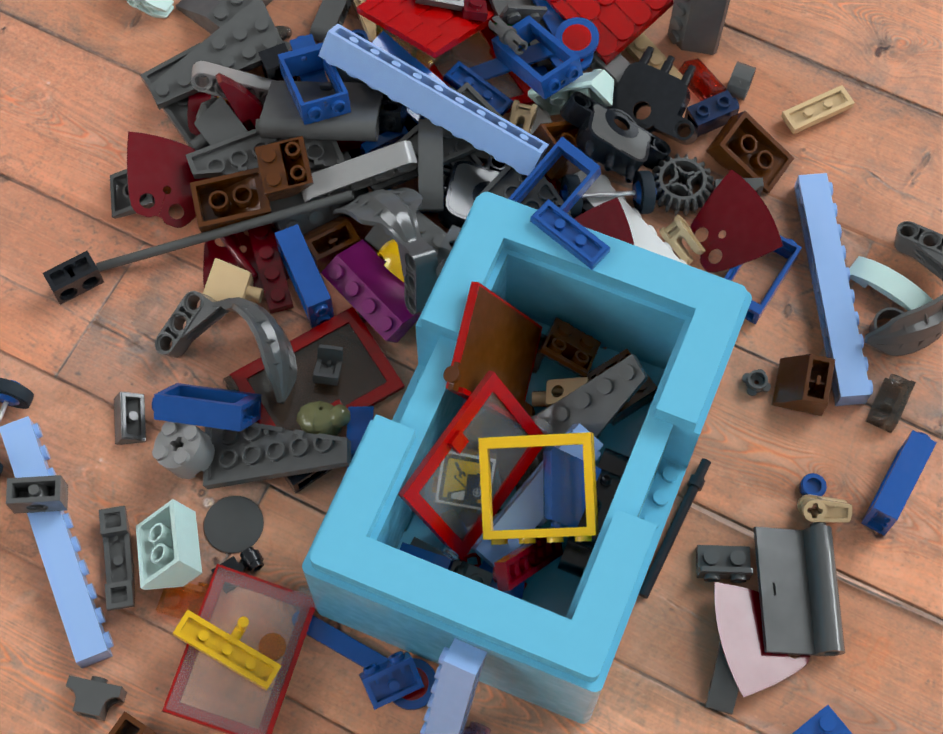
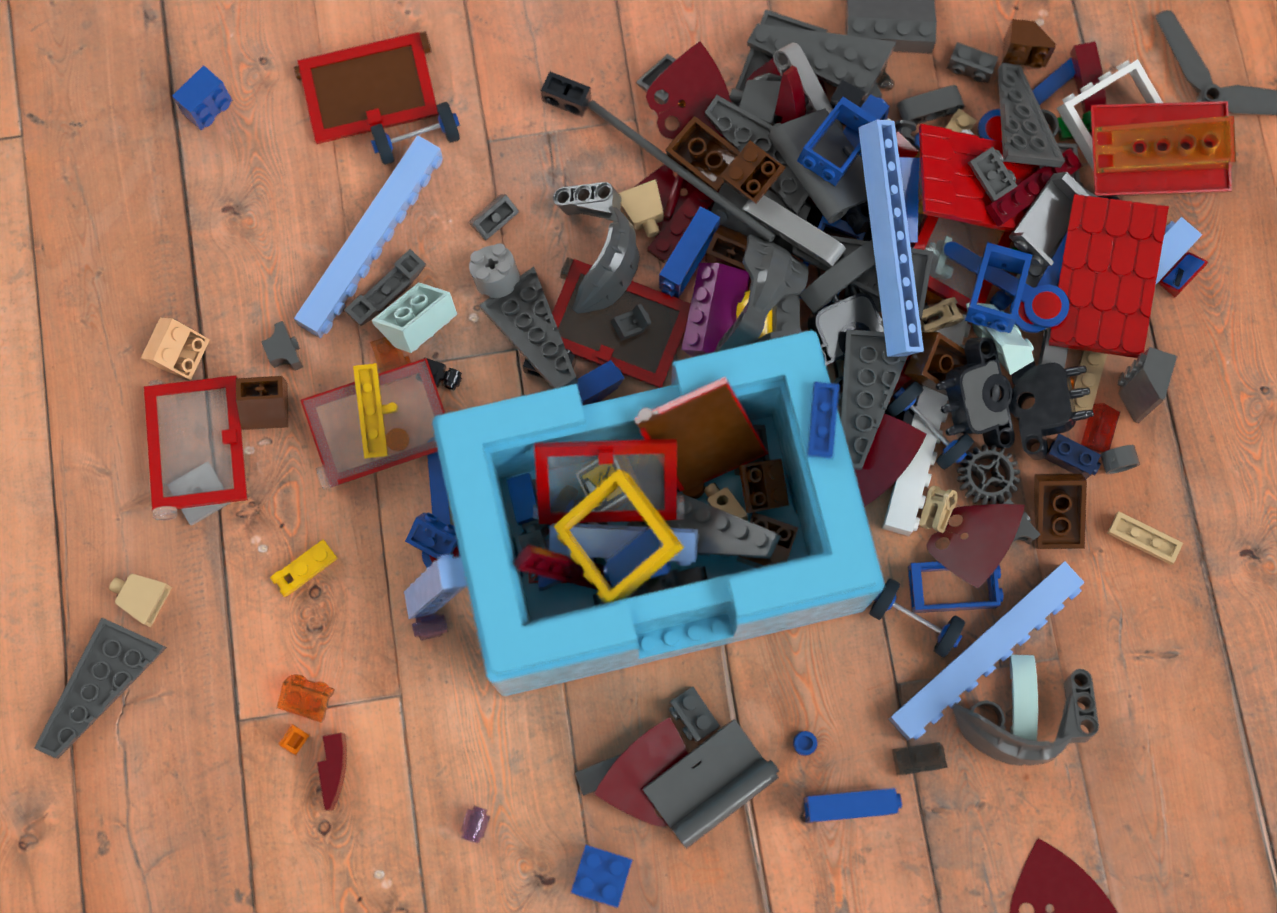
camera: 55 degrees right, 10 degrees up
dark grey brick [6,475,68,514] -> none
blue window [152,383,262,432] -> none
dark grey sticker [204,496,264,553] -> none
olive piece [296,401,351,436] -> none
blue tile [443,61,513,116] -> none
dark grey pin [488,16,528,55] -> none
blue window [508,137,601,213] -> none
black bar [639,458,711,599] -> none
dark grey plate [742,369,771,396] -> none
reddish brown slope [772,354,835,416] -> none
tan piece [797,494,852,523] -> none
none -> black axle [869,578,965,657]

